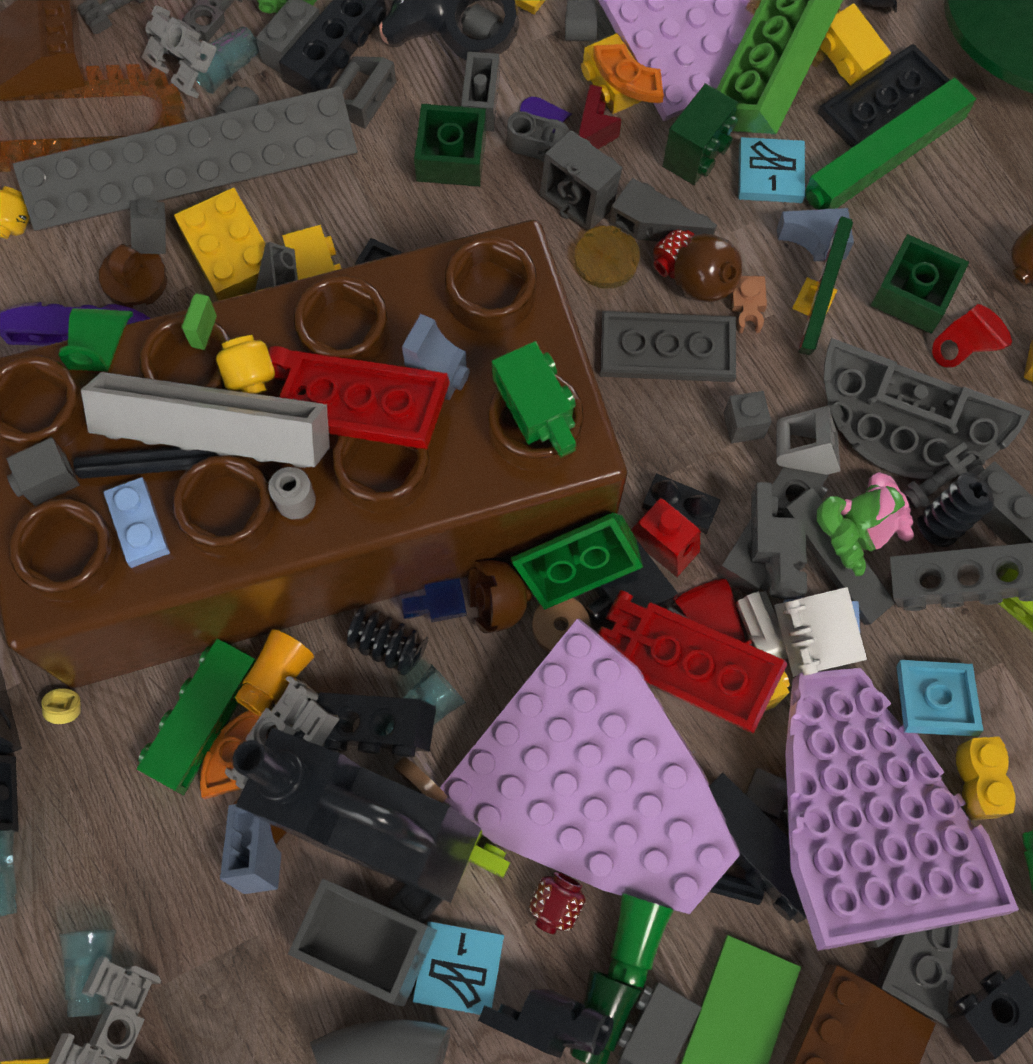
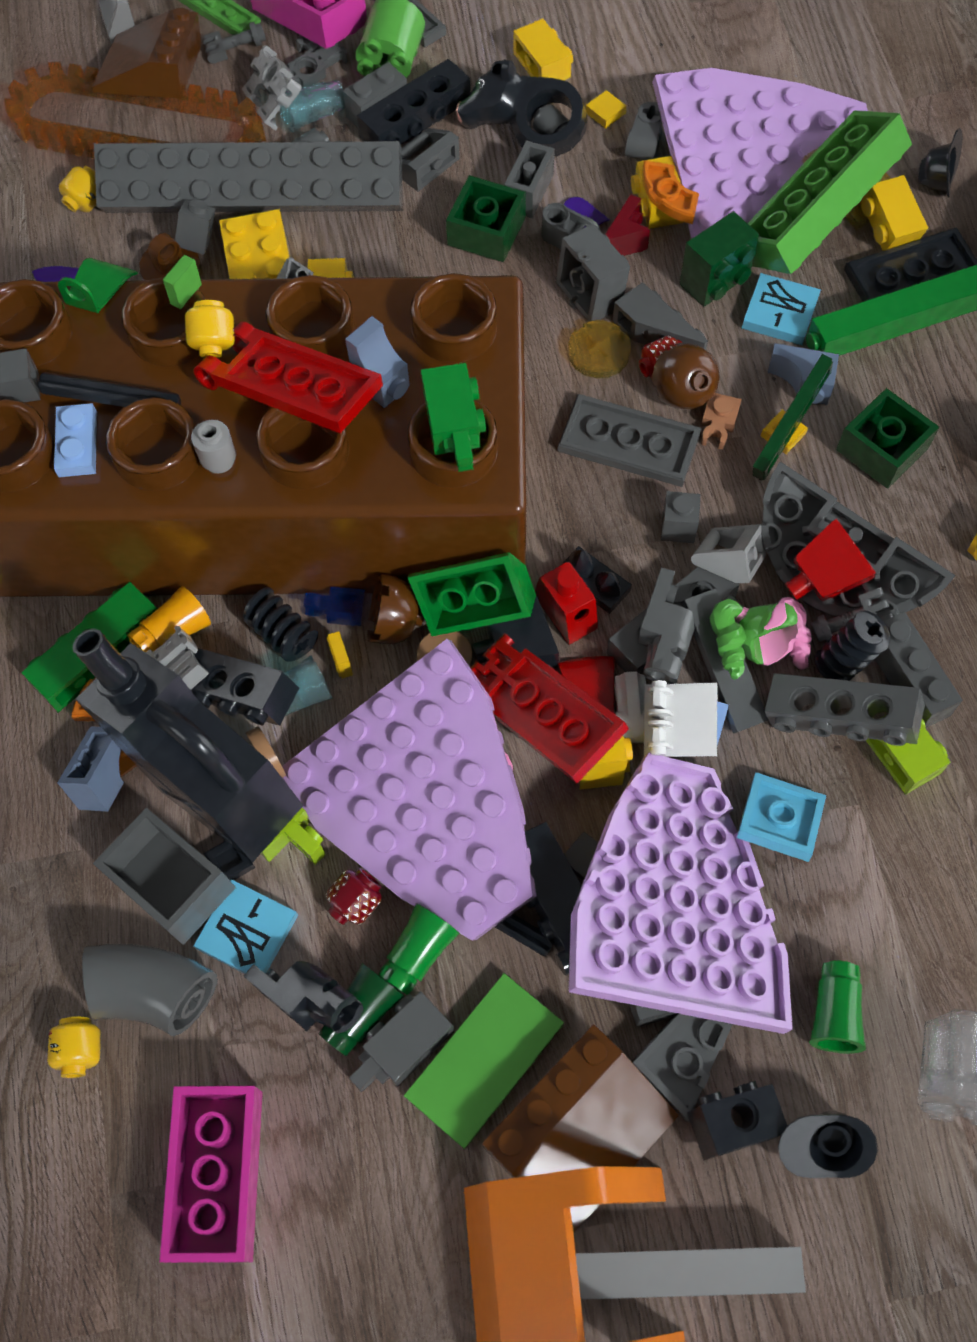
camera: 20 degrees right, 5 degrees down
light grey brick [81,372,330,468] -> none
red piece [932,304,1012,368] -> none
yellow brick [956,736,1016,820] -> none
none -> yellow tile [327,631,353,679]
none -> red torso [785,518,876,602]

